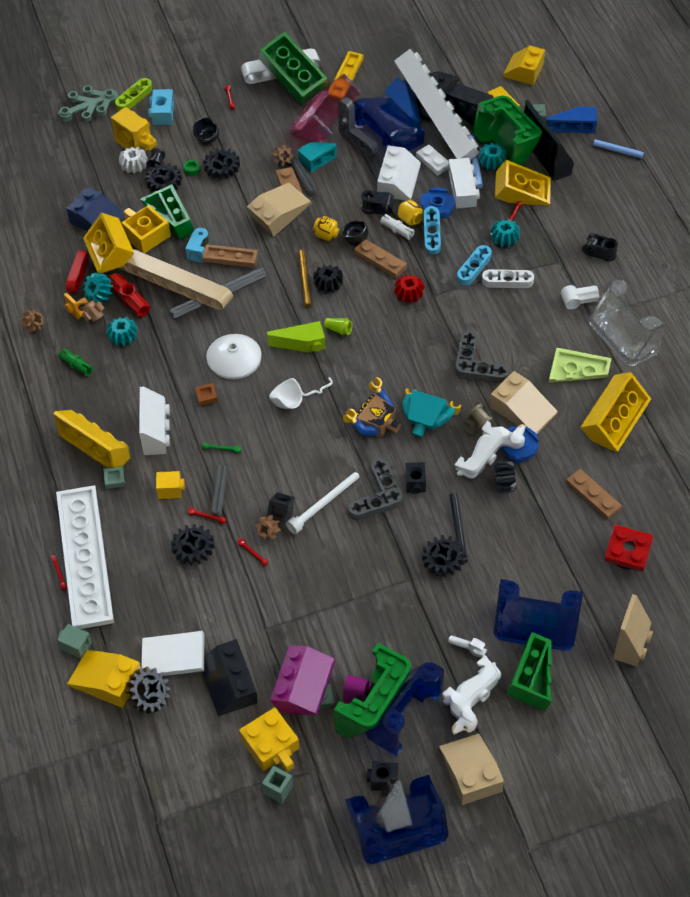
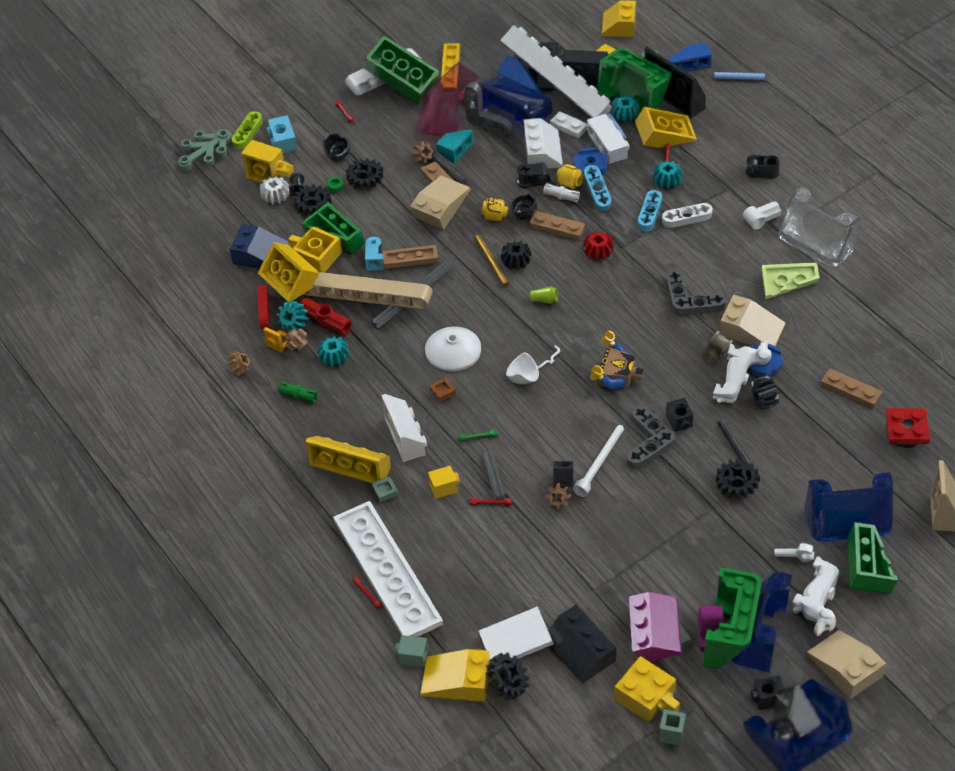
camera: 15 degrees left, 5 degrees down
black gear [171,524,215,566] -> none
red hinge [237,538,268,566] -> none
lime slope [267,321,326,353] -> none
teal torso [402,388,461,438] -> none
yellow slope [581,372,651,452] -> none

